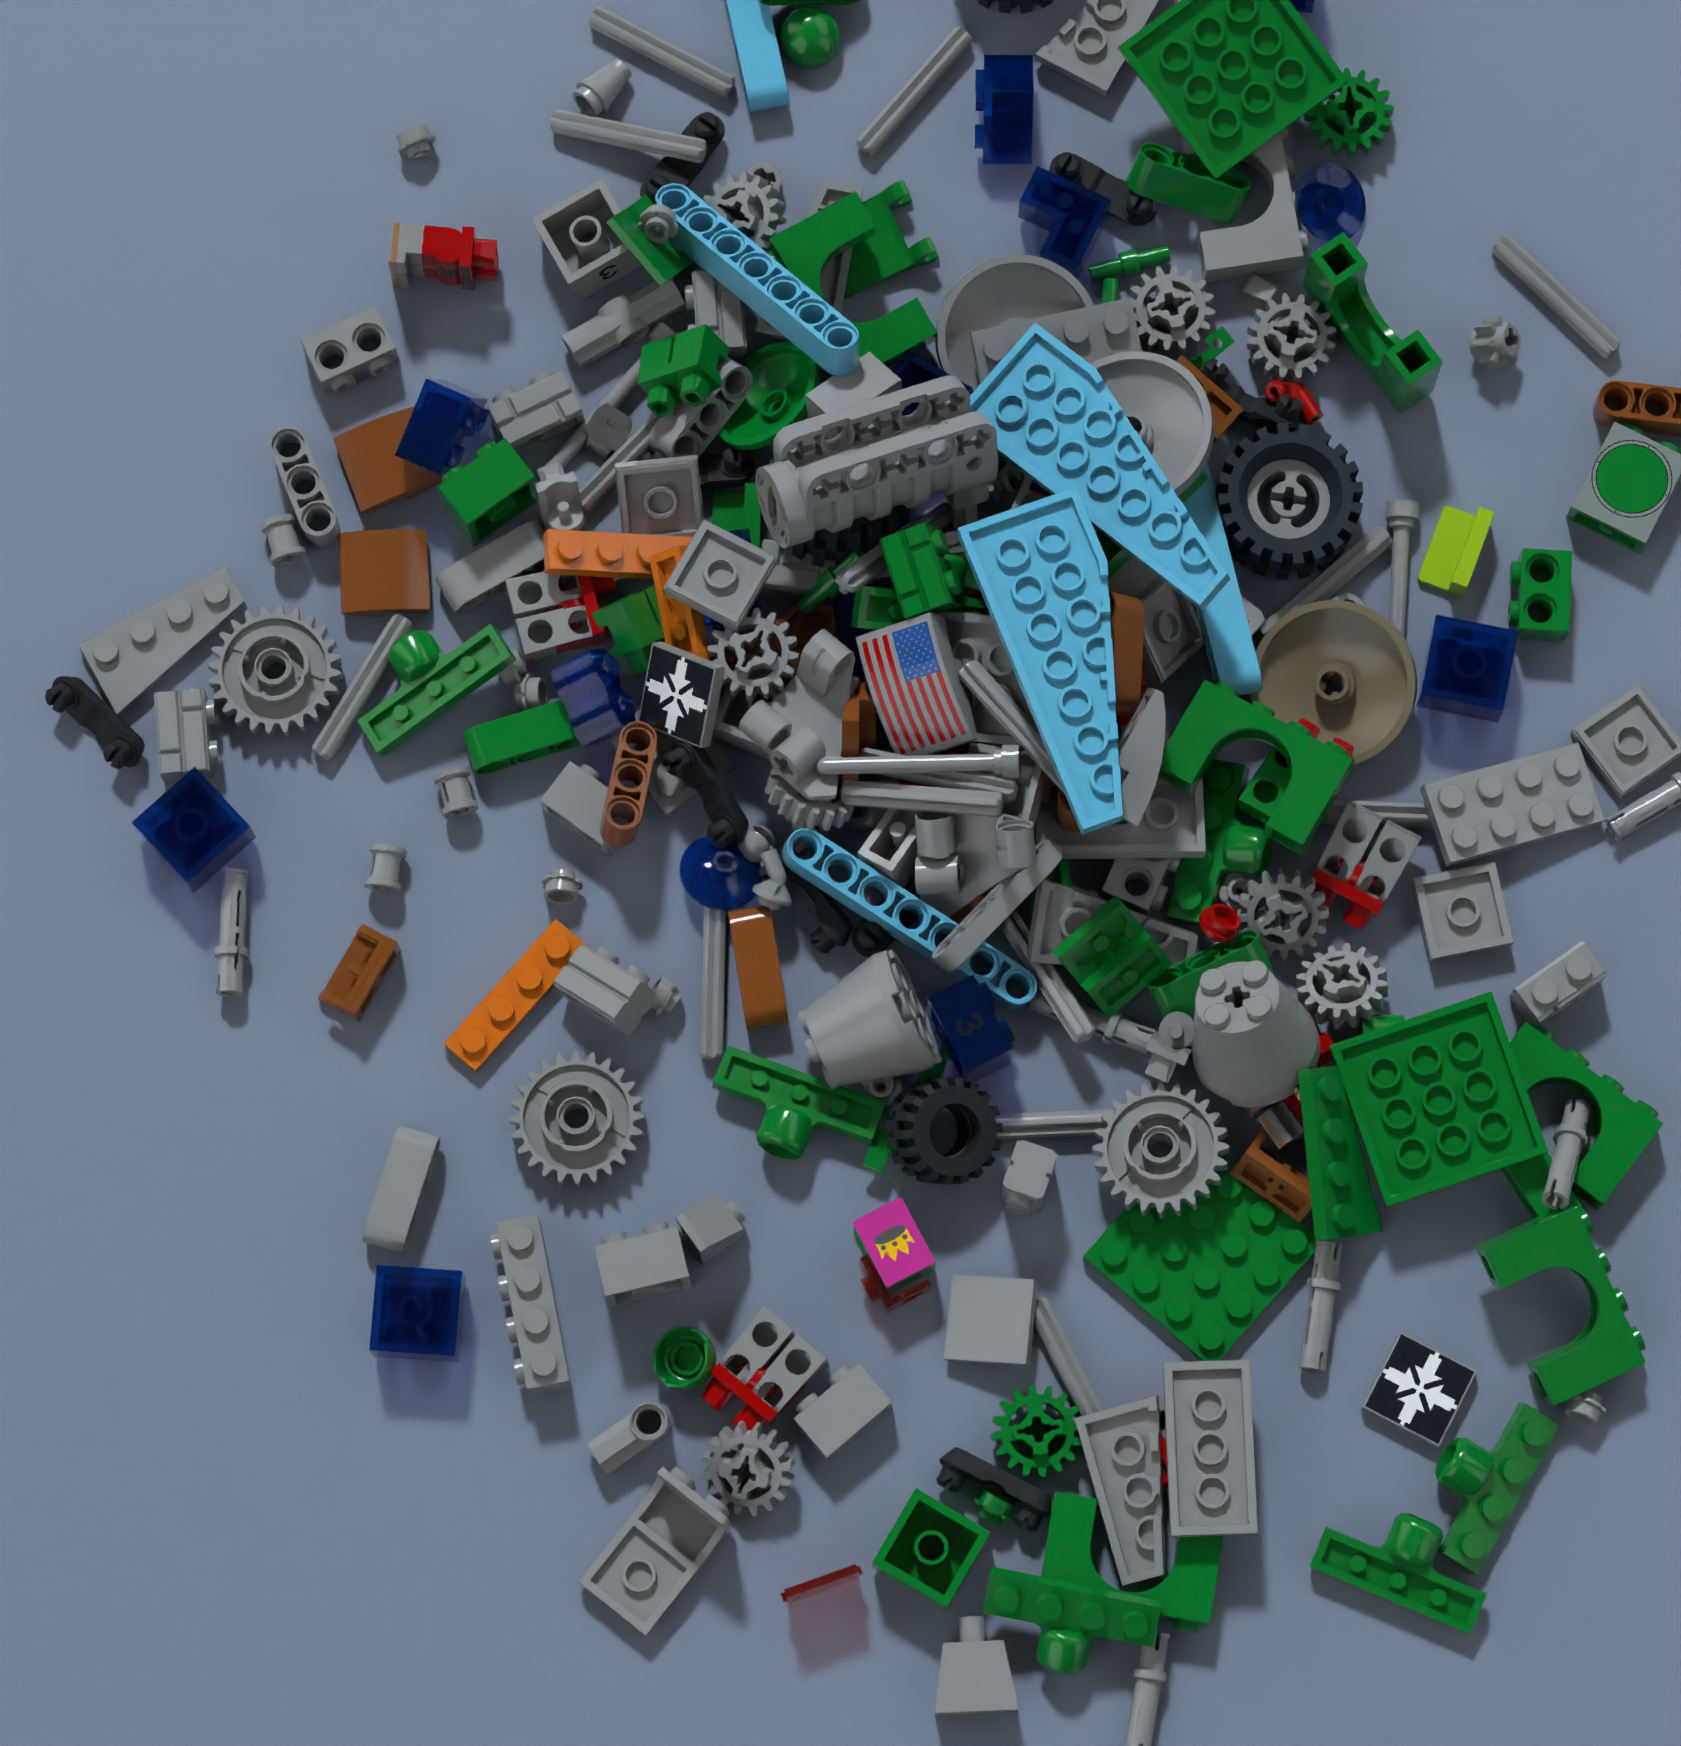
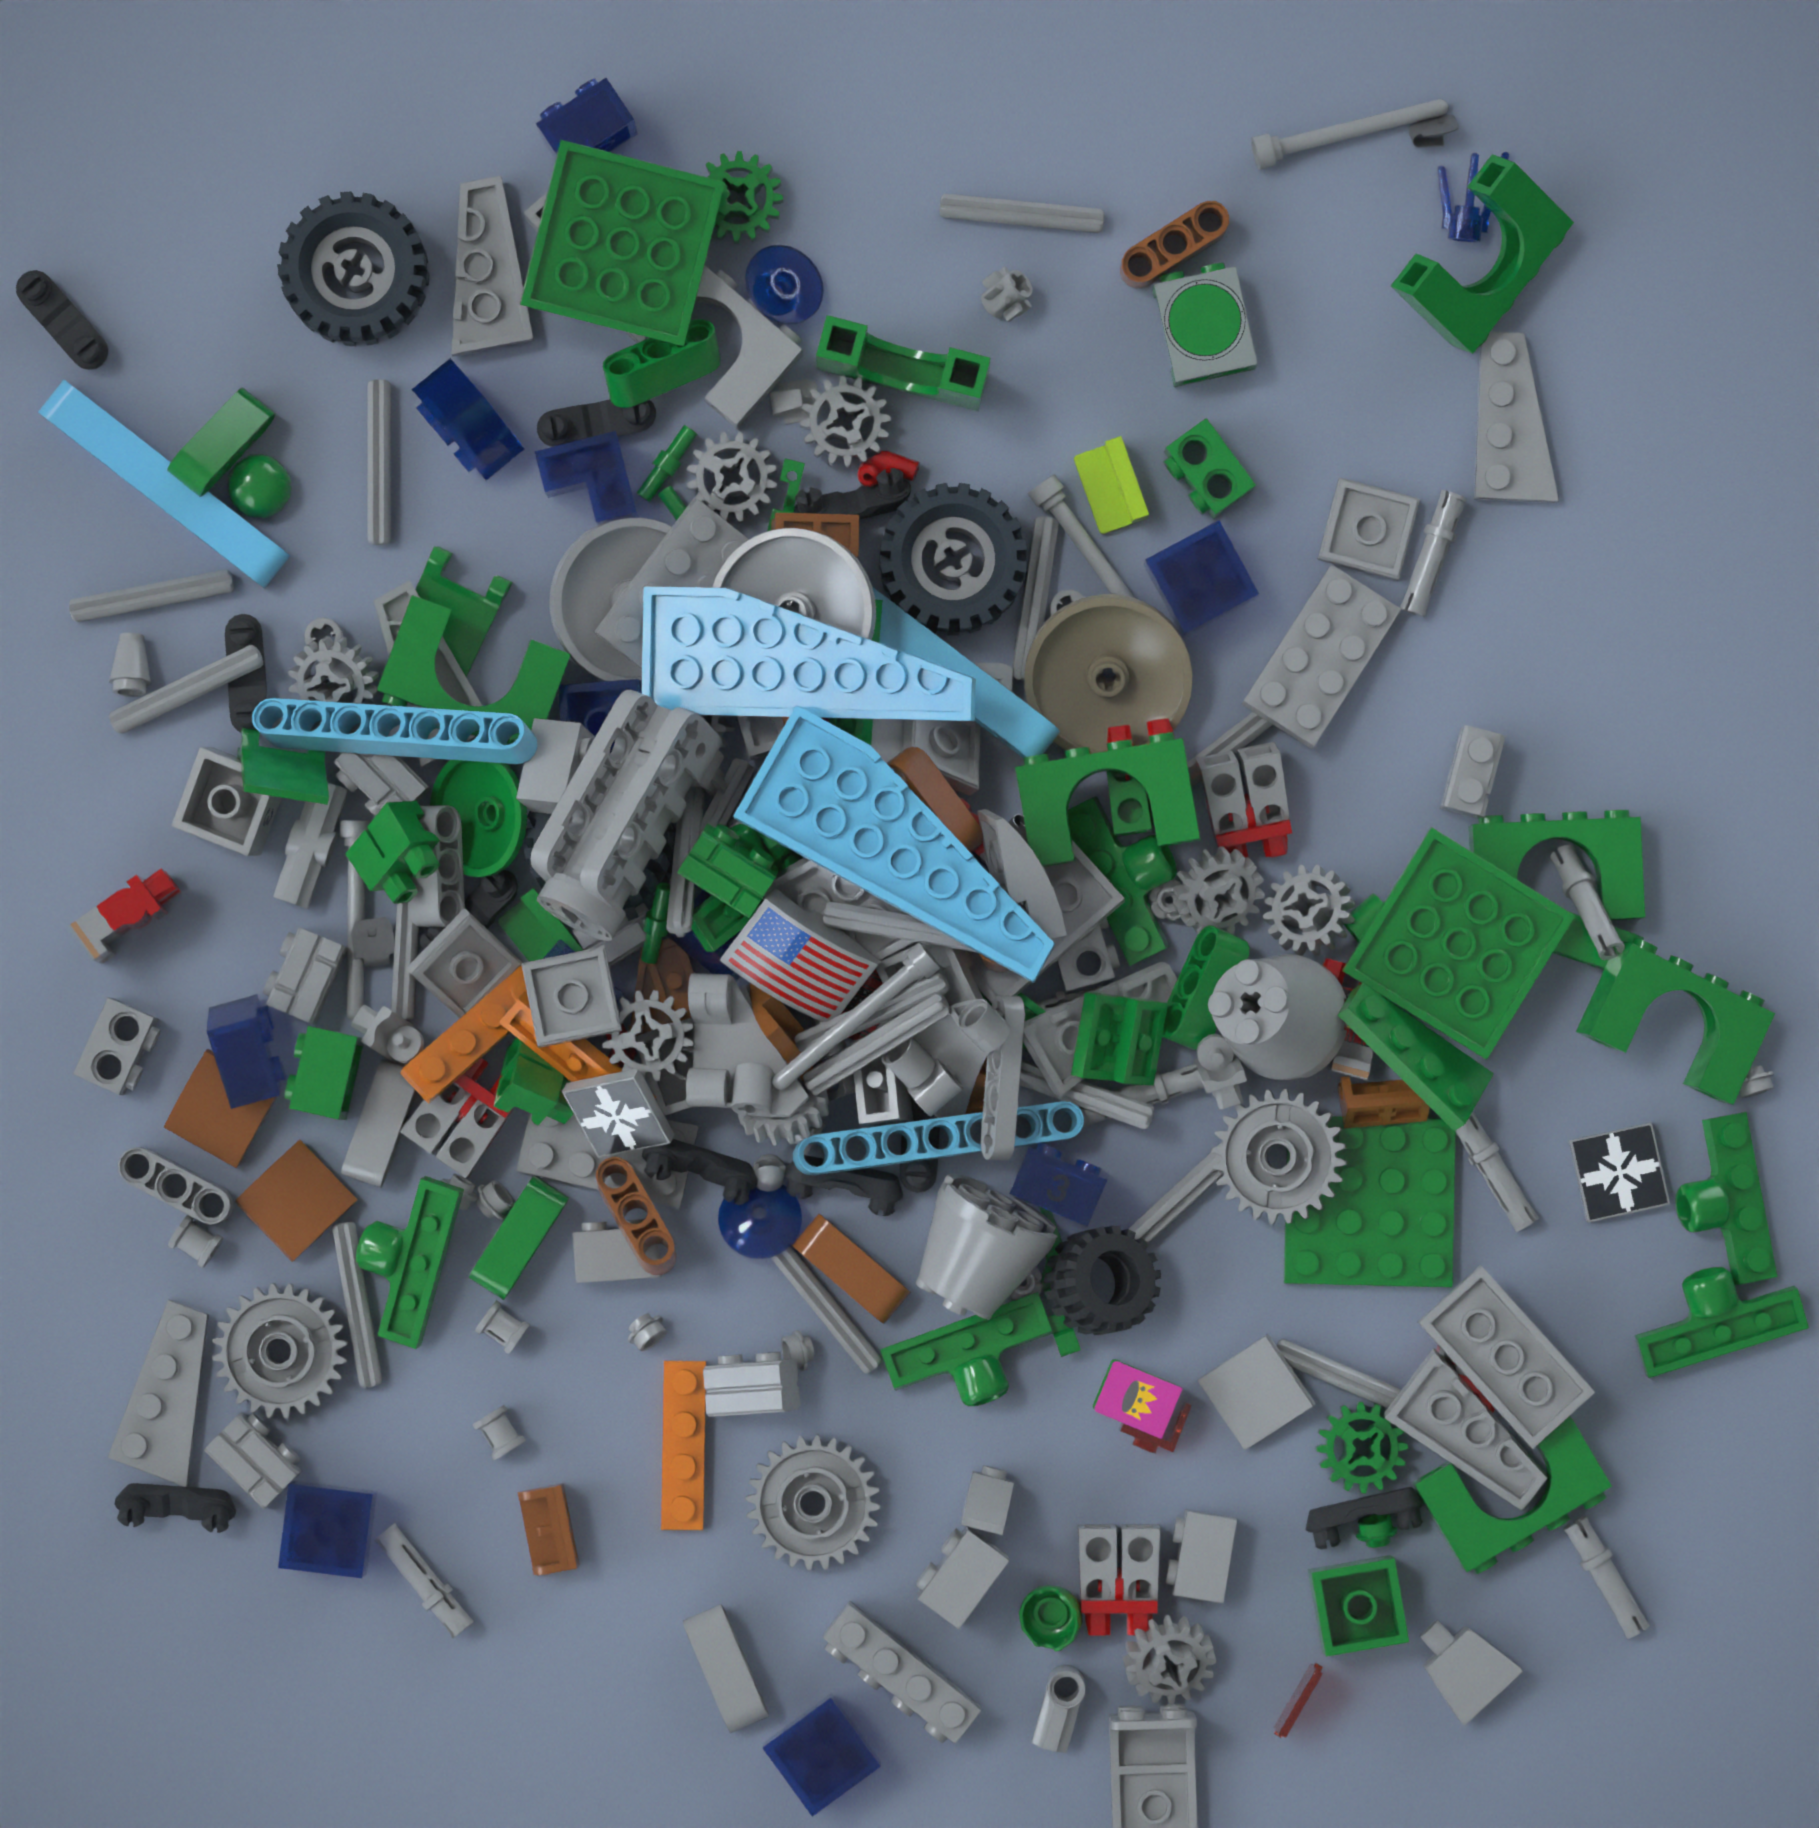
camera: 45 degrees left, 10 degrees up
light grey plate [397,125,436,160] -> none
clear blue brick [551,648,636,746] -> none
light grey plate [638,204,678,244] -> none
light grey plate [752,848,792,910] -> none
green plate [982,1567,1162,1674] -> none
light grey brick [1001,1140,1057,1216] -> none
red plate [1199,903,1240,943] -> none
light grey plate [1411,862,1514,962] -> none

